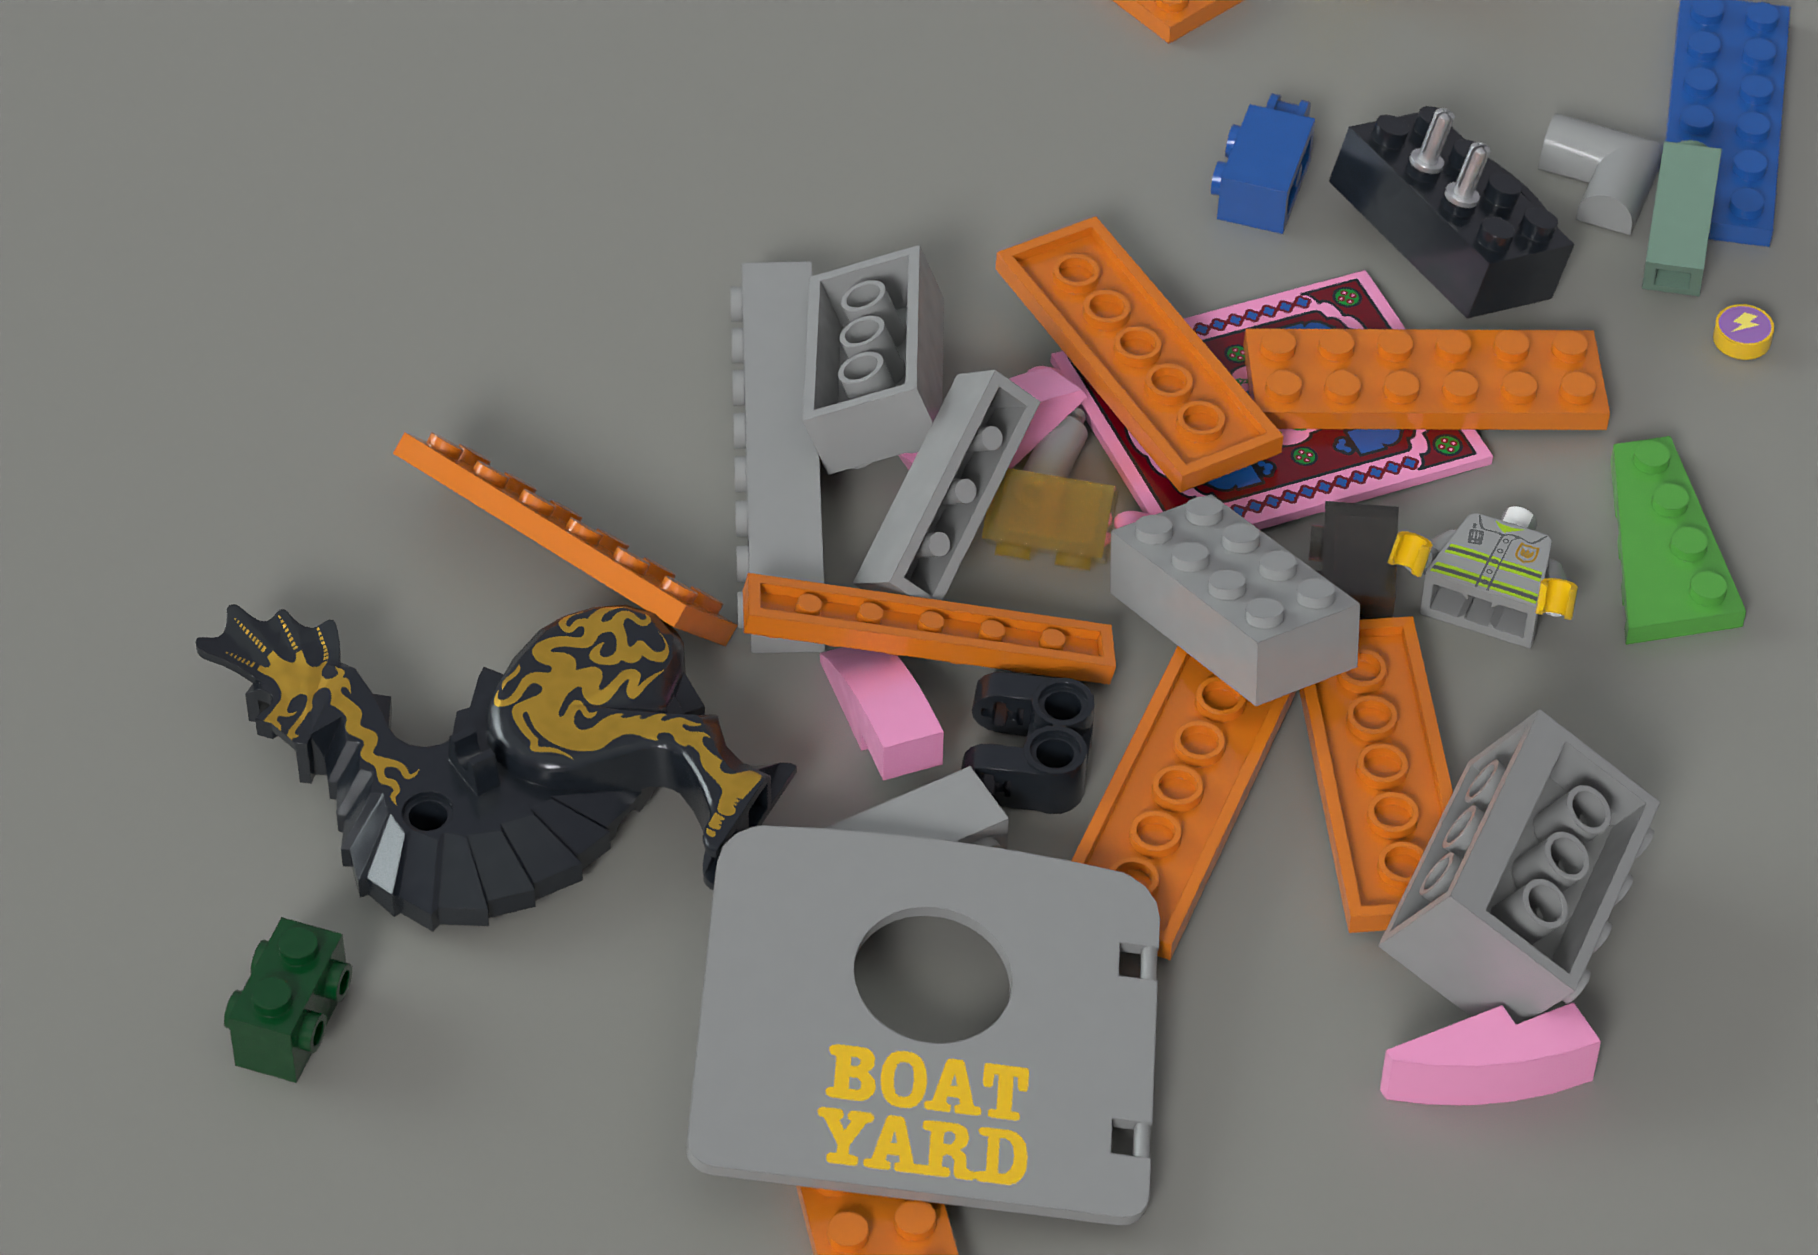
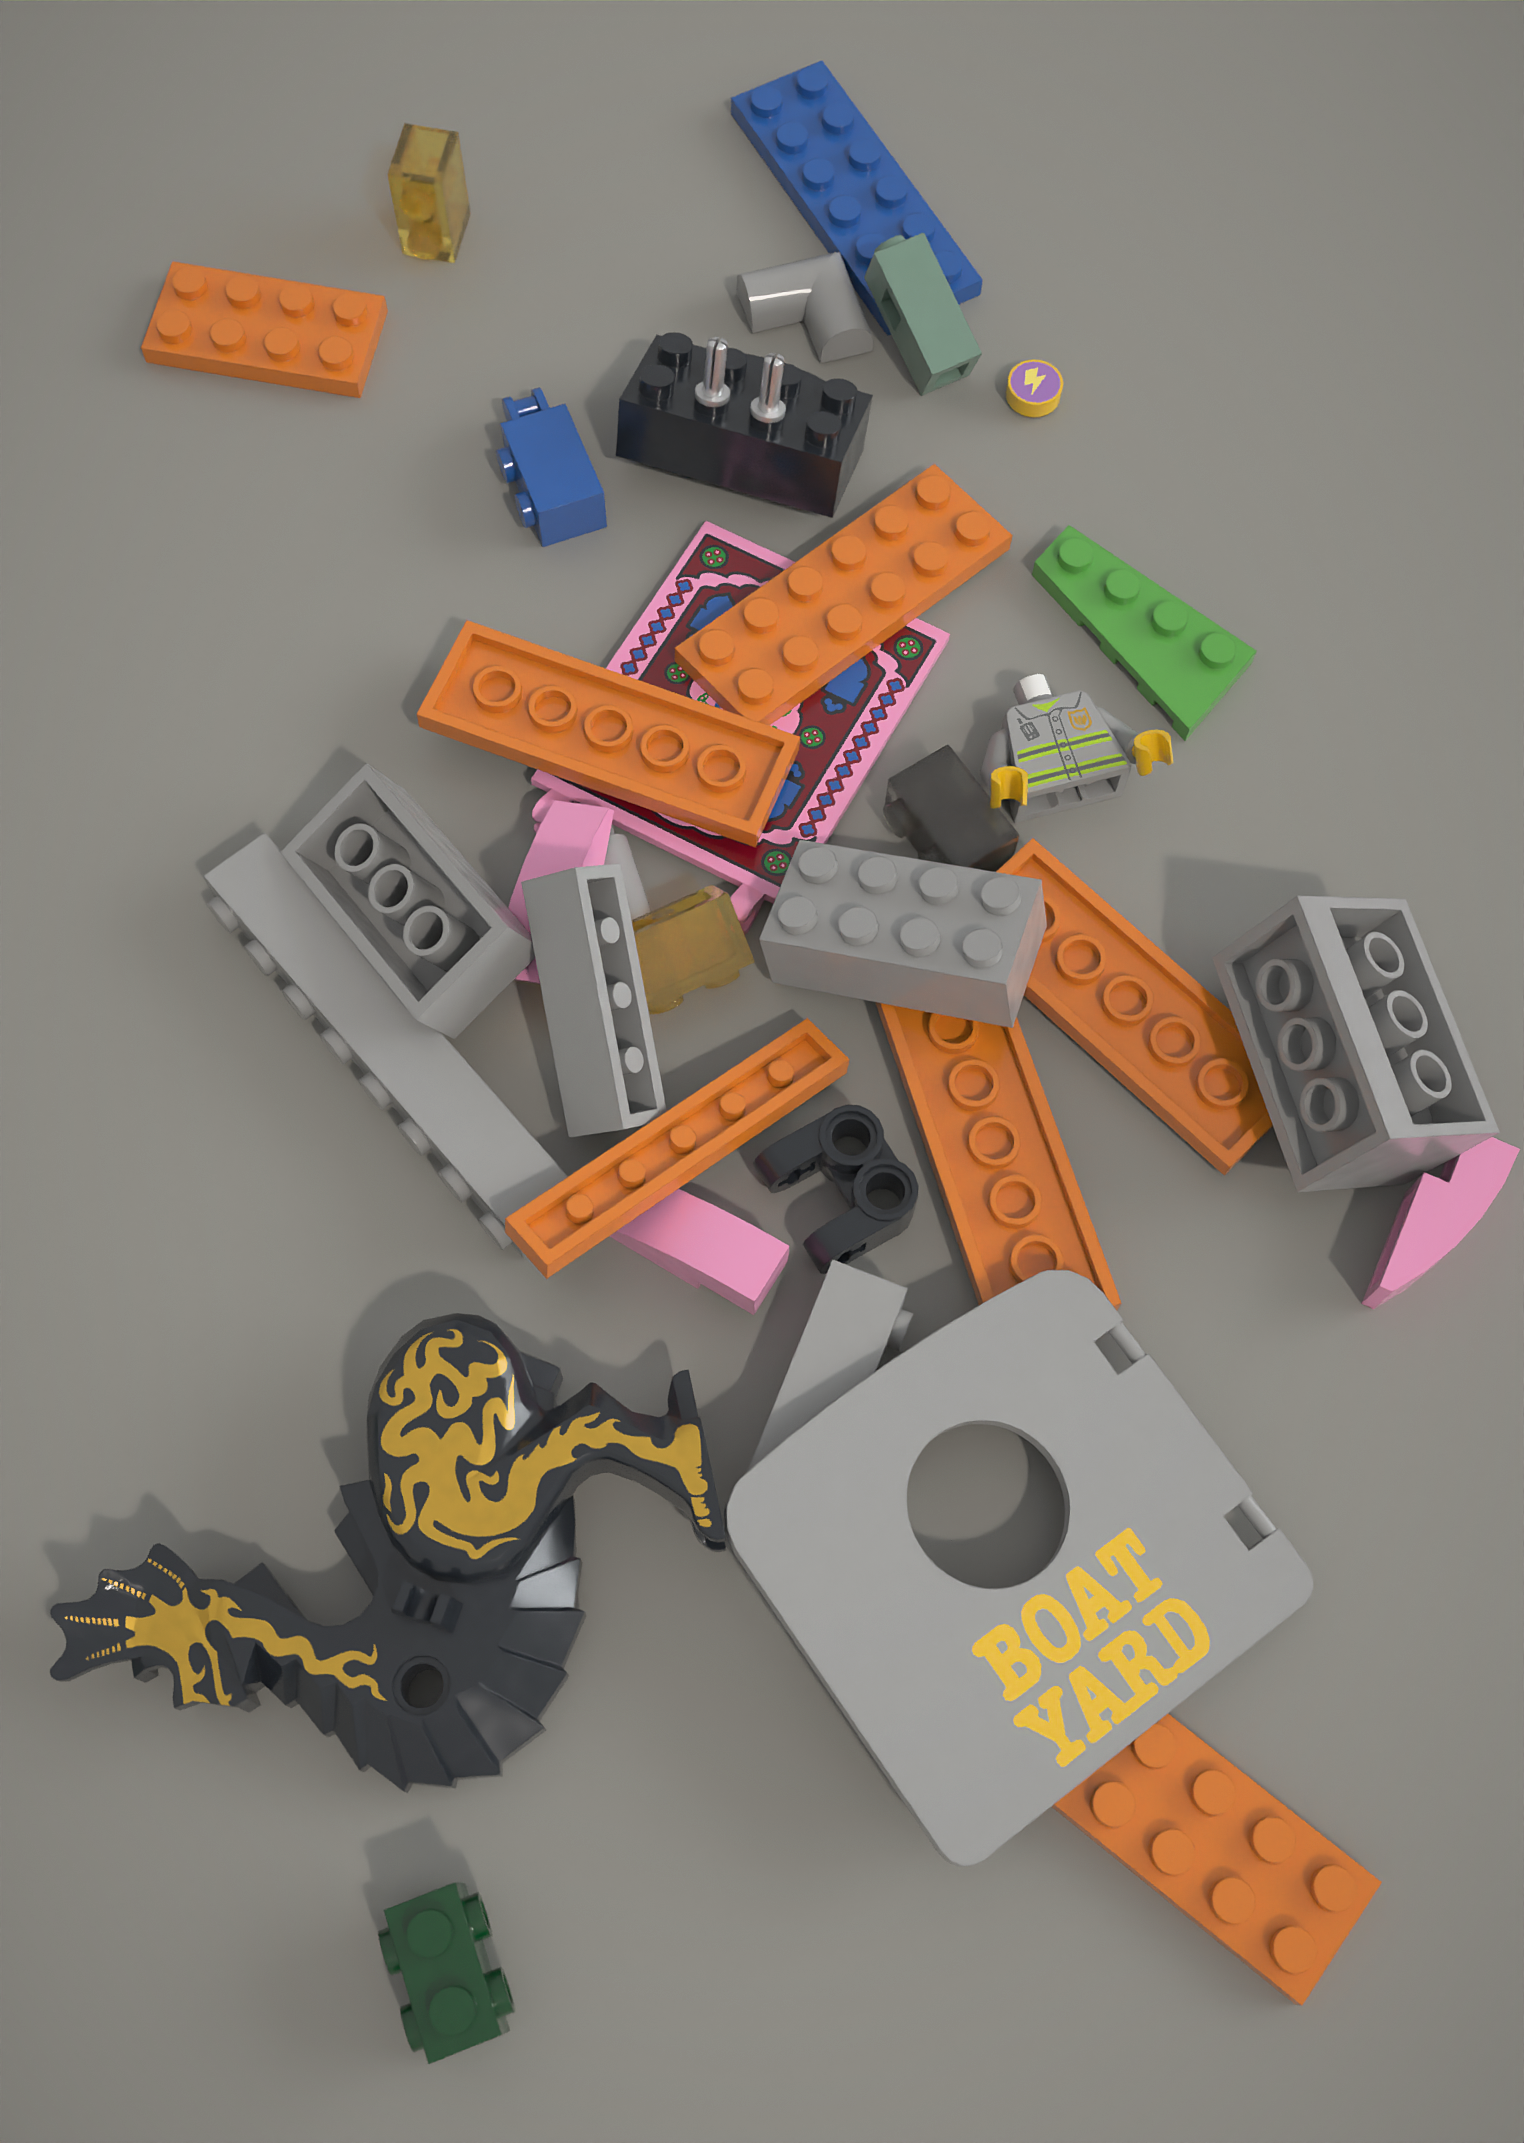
camera: 40 degrees left, 20 degrees up
orange plate [393,432,738,647] -> none

